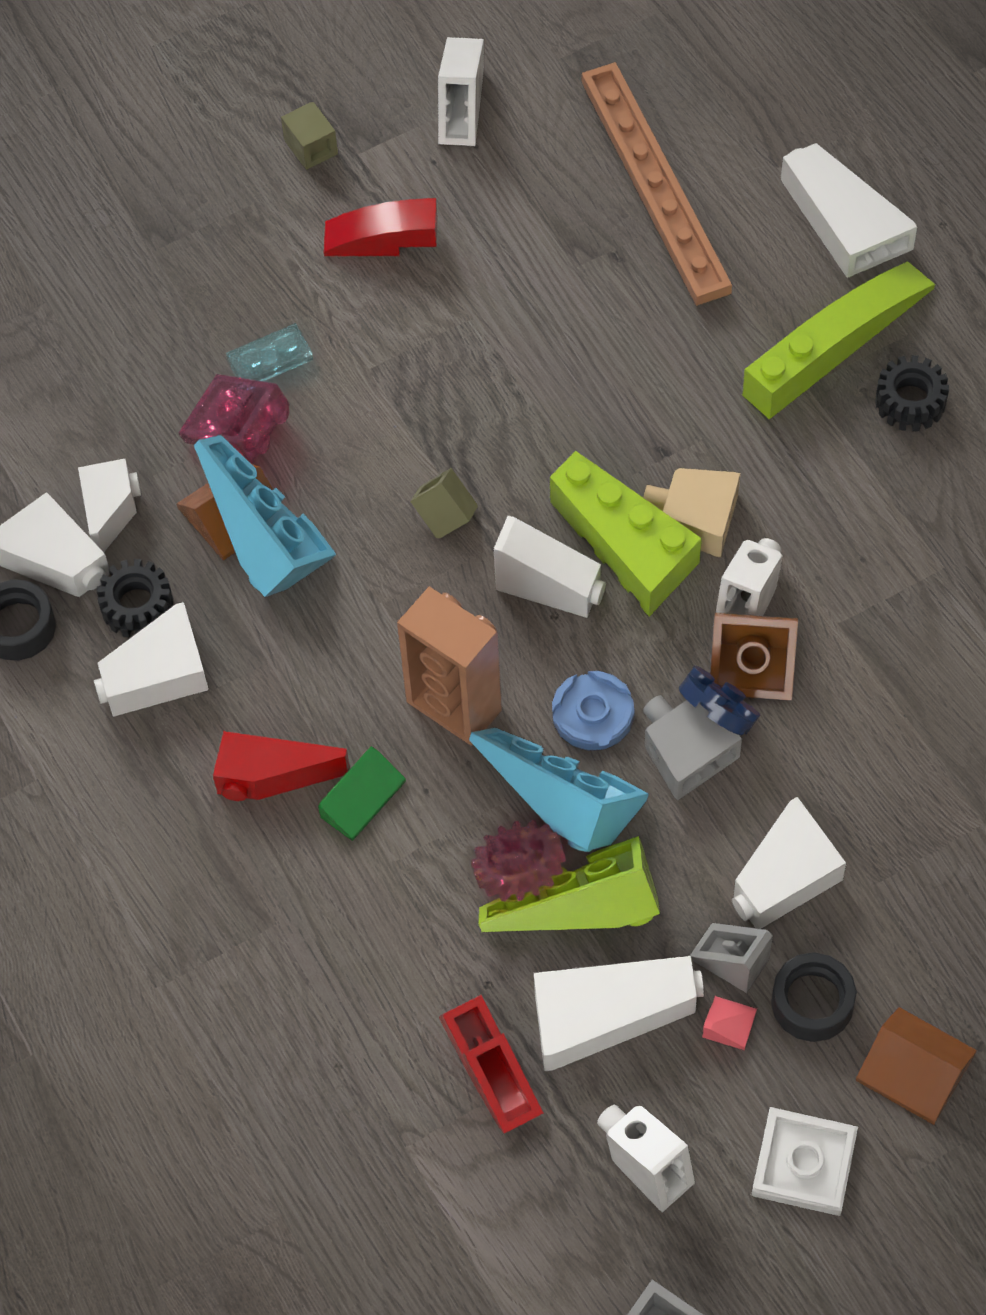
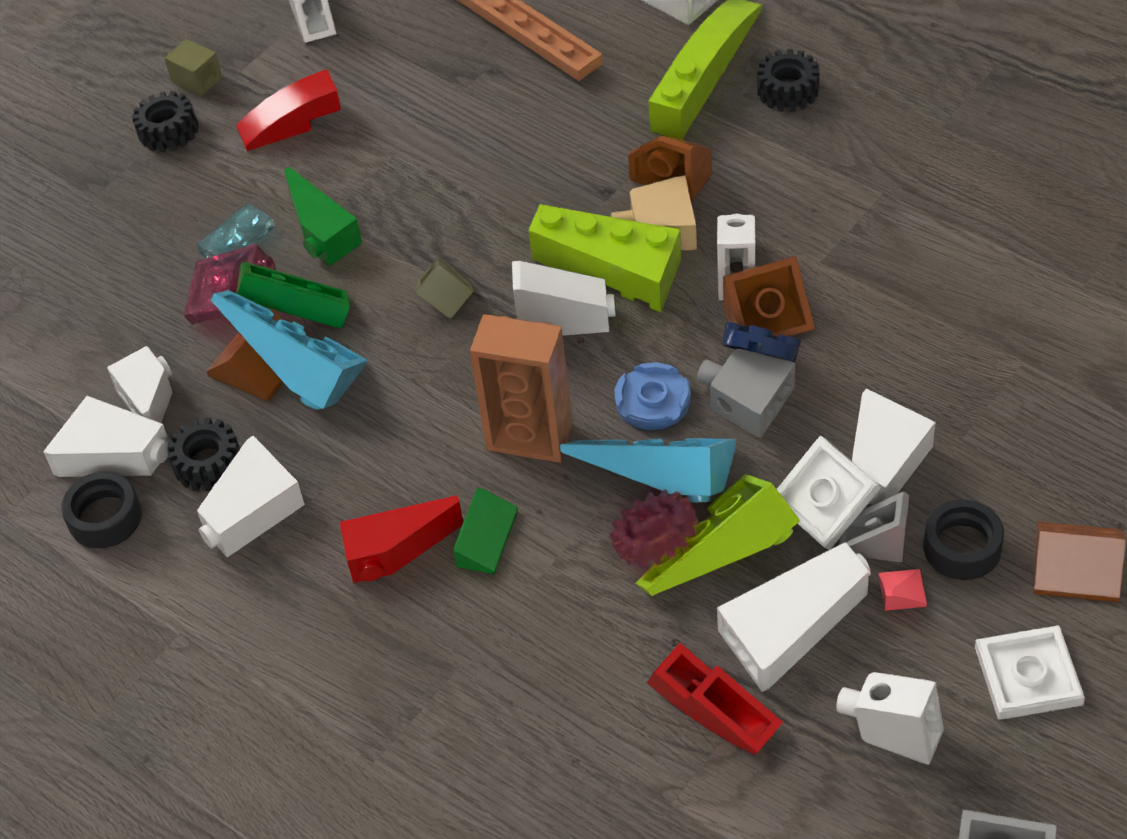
camera: 20 degrees left, 10 degrees down
none -> black tyre [132,91,199,152]
none -> green slope [236,261,350,328]
none -> green slope [284,167,362,267]
none -> dark orange slope [628,136,712,202]
none -> white tile [777,436,881,550]

